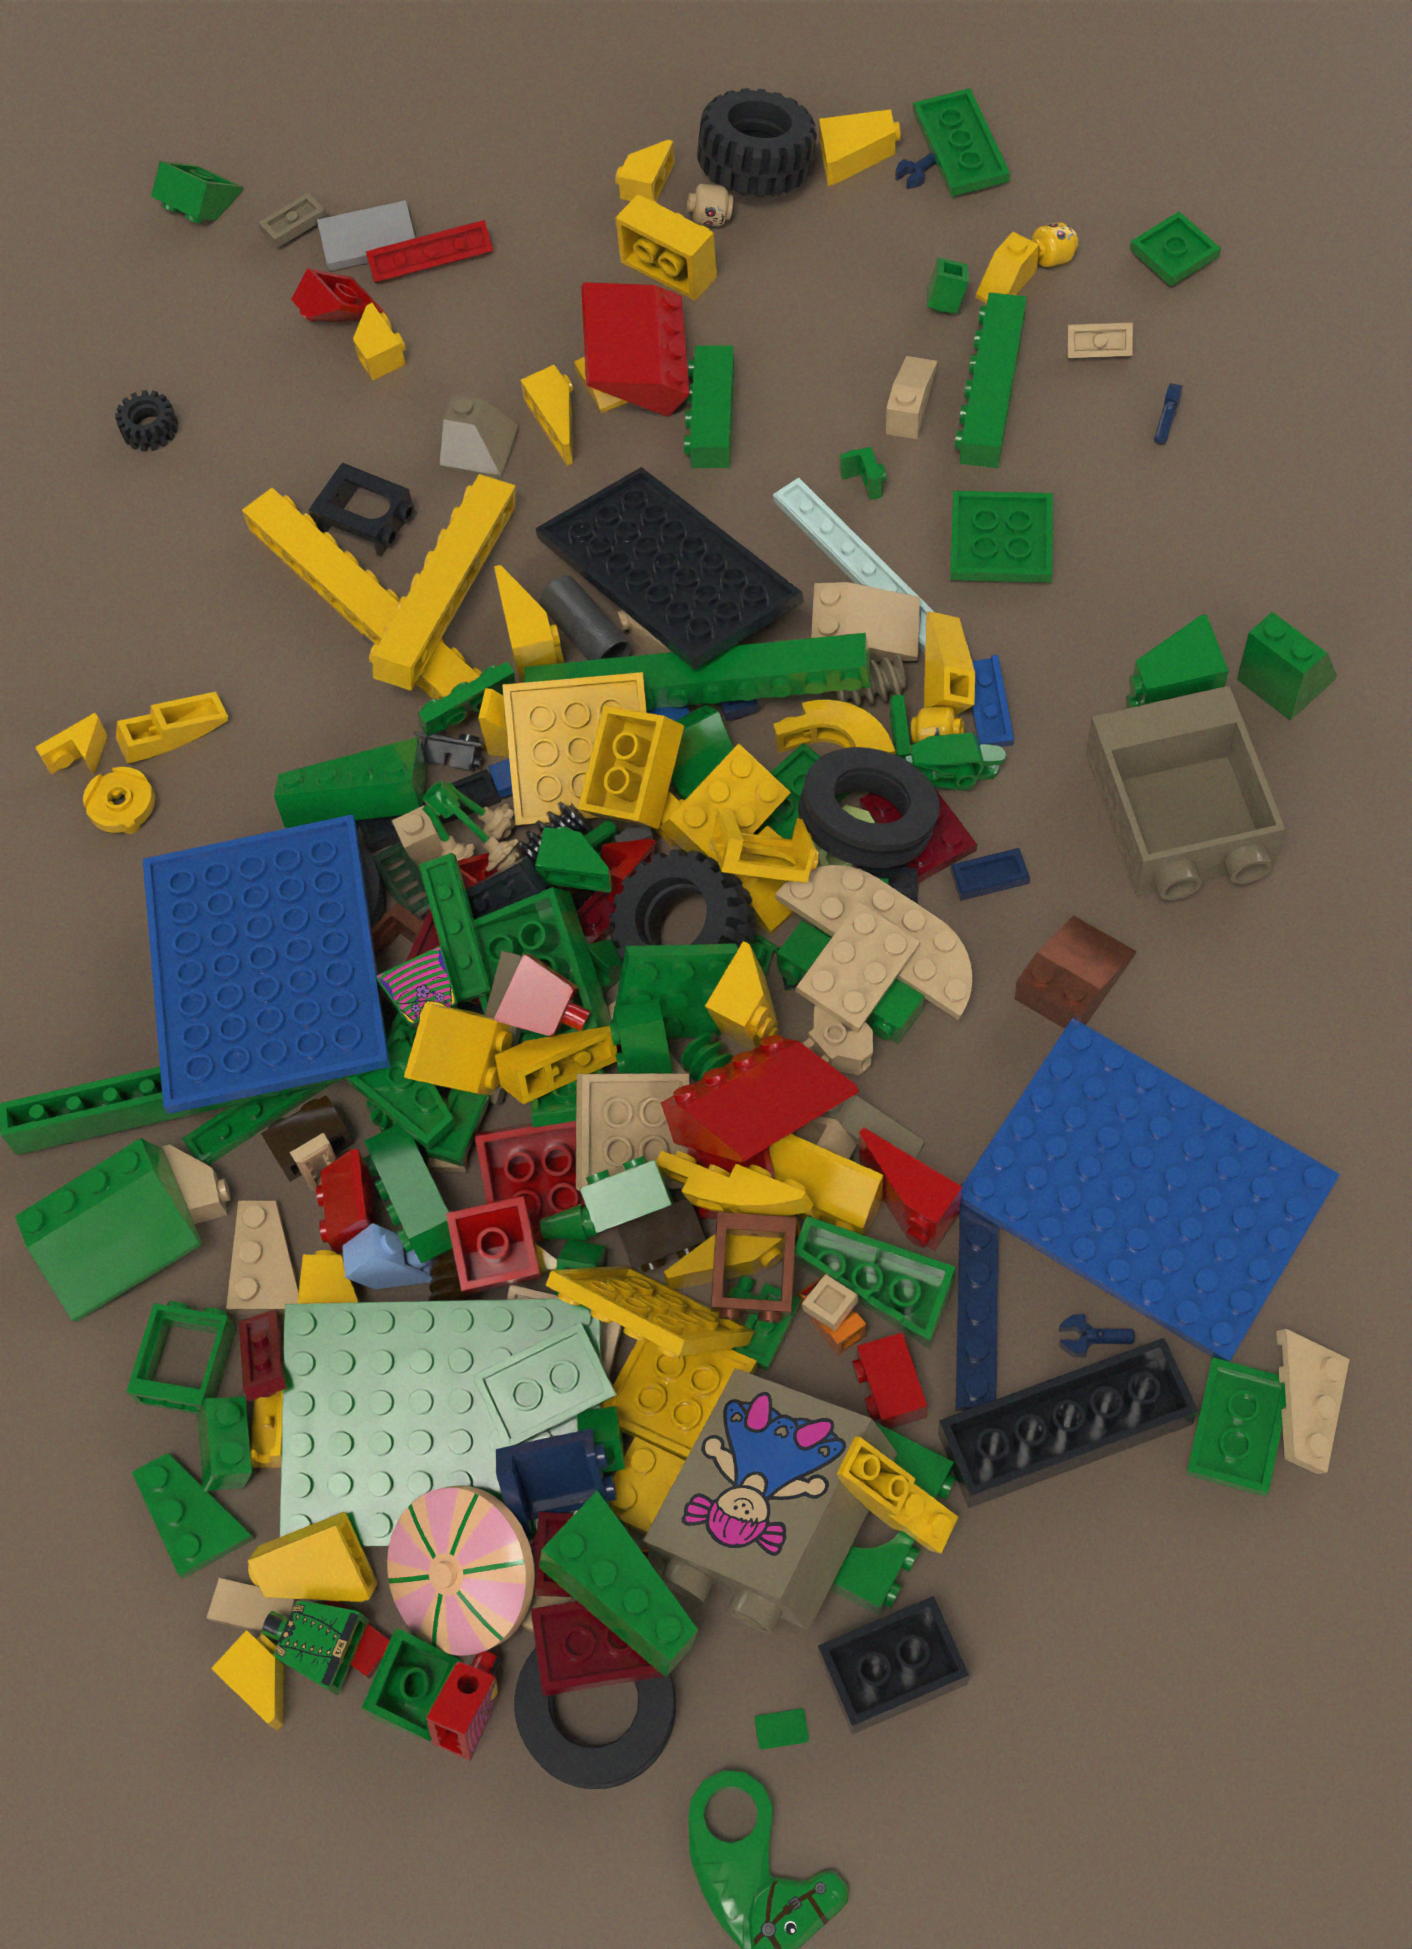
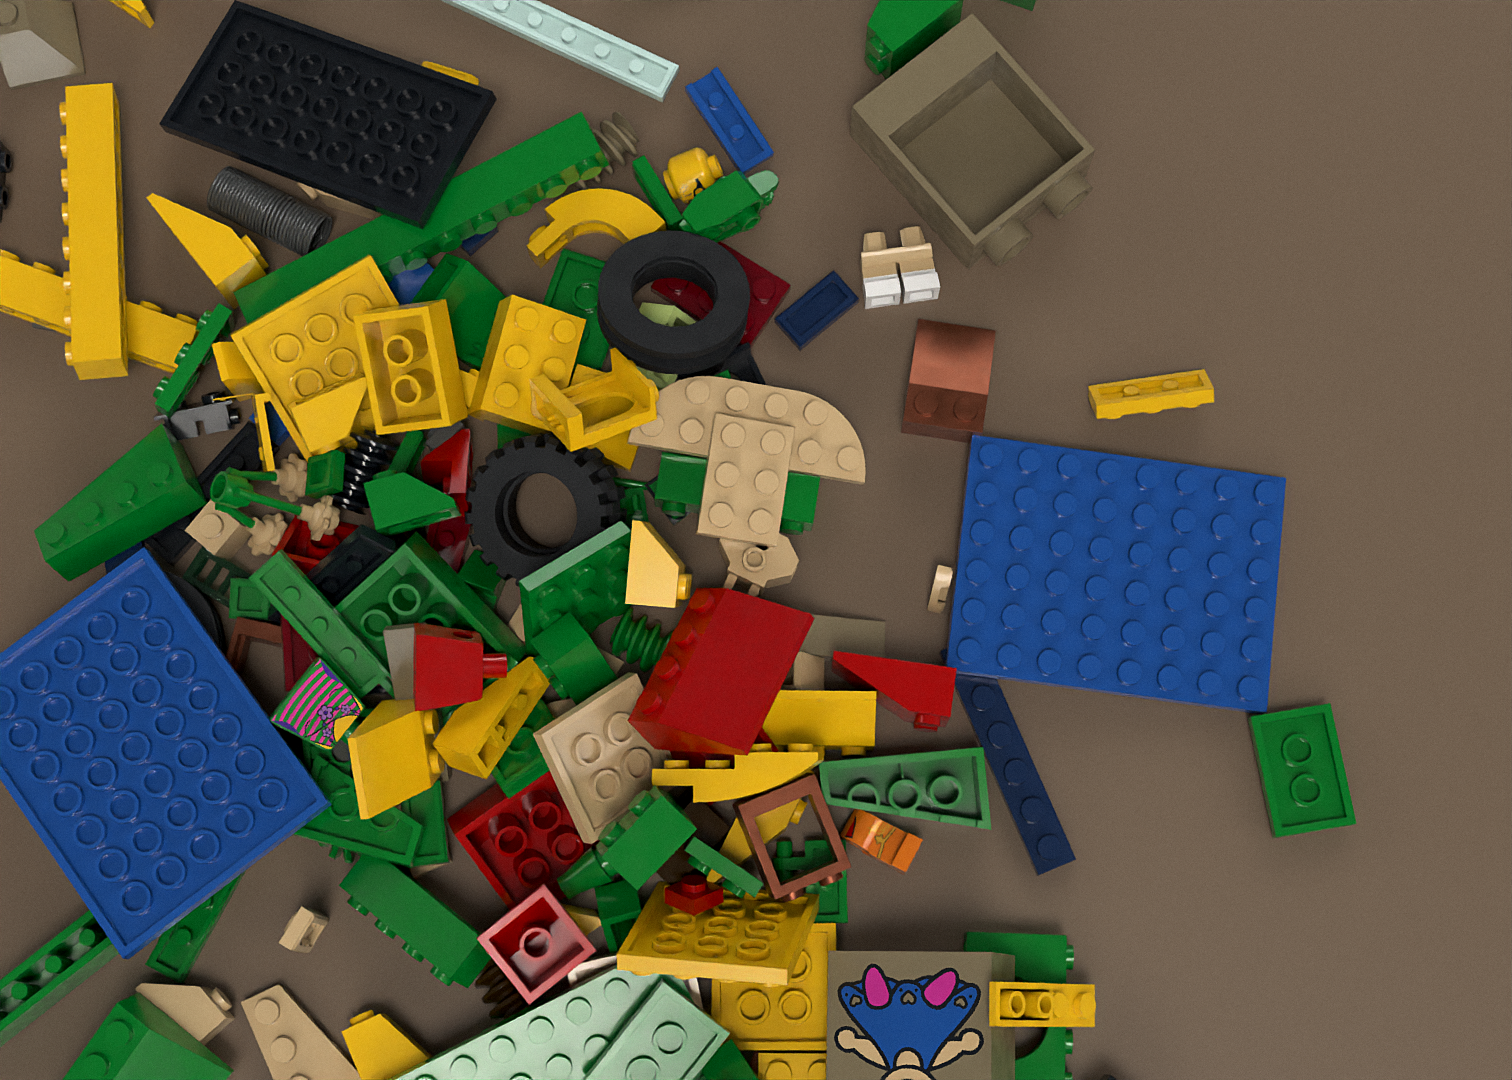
camera: 30 degrees left, 15 degrees up
dark brown brick [261,1095,355,1182] -> none
red slope [316,1149,377,1254] -> none
light blue slope [343,1223,433,1289] -> none
tan plate [802,1274,858,1331] -> none
tan slope [811,582,920,662] -> none
red brick [852,1332,928,1429] -> none
yellow slope [924,611,975,715] -> none
black brick [938,1338,1198,1508] -> none
dark blue bar [1058,1315,1135,1358] -> none
tan wing [1276,1329,1350,1474] -> none
none -> yellow piece [212,392,275,472]
none -> green tile [228,578,270,620]
none -> yellow slope [287,373,367,455]
none -> green tile [305,450,345,499]
none -> red plate [665,875,724,916]
none -> green plate [684,836,764,899]
none -> hips [860,226,940,309]
none -> tan tile [927,565,953,614]
none -> yellow plate [1088,369,1214,419]

